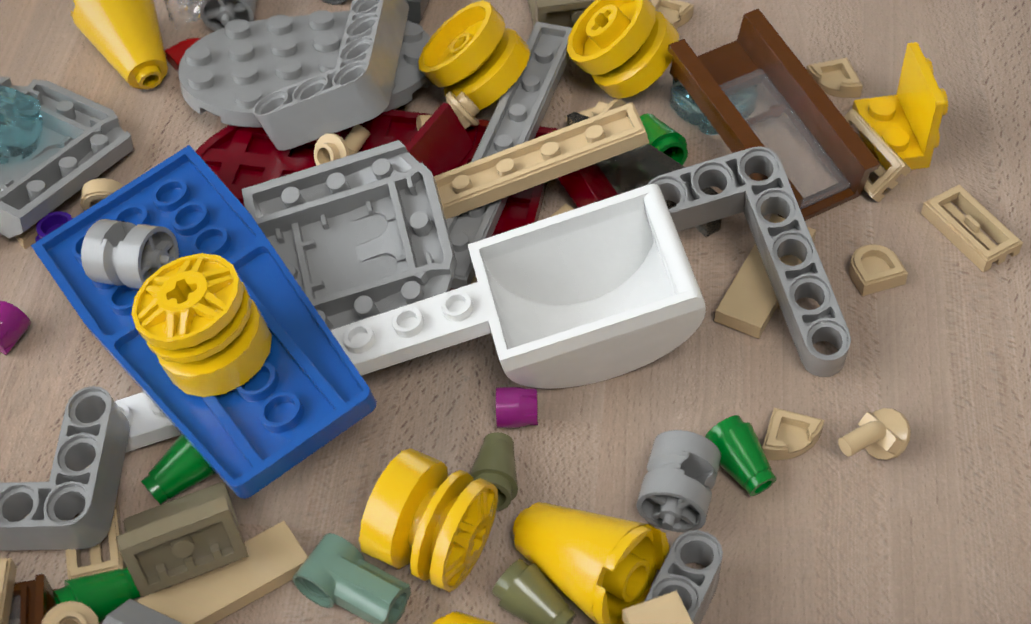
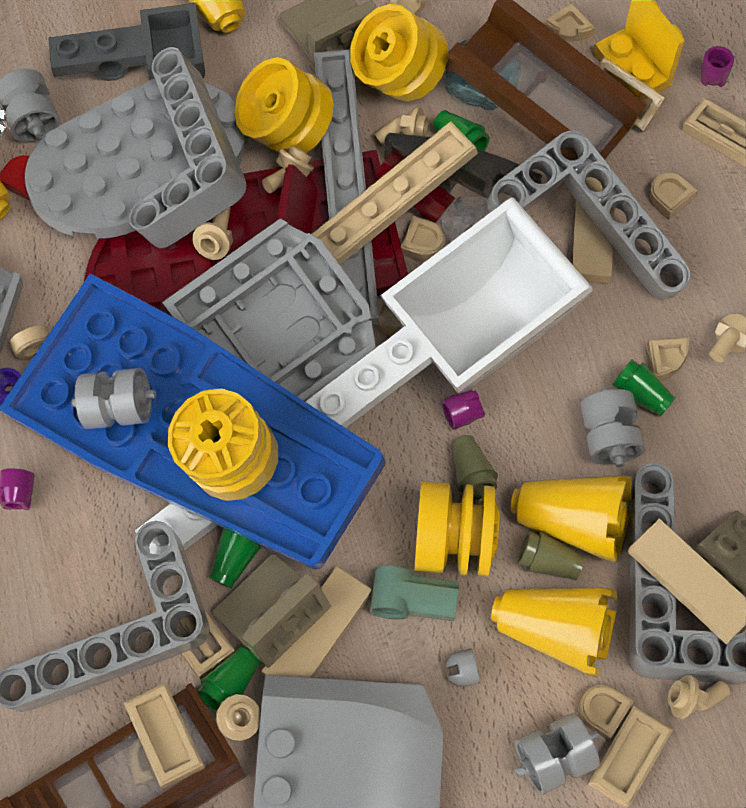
camera: 25 degrees left, 15 degrees up
none -> magenta hose [701,46,734,87]

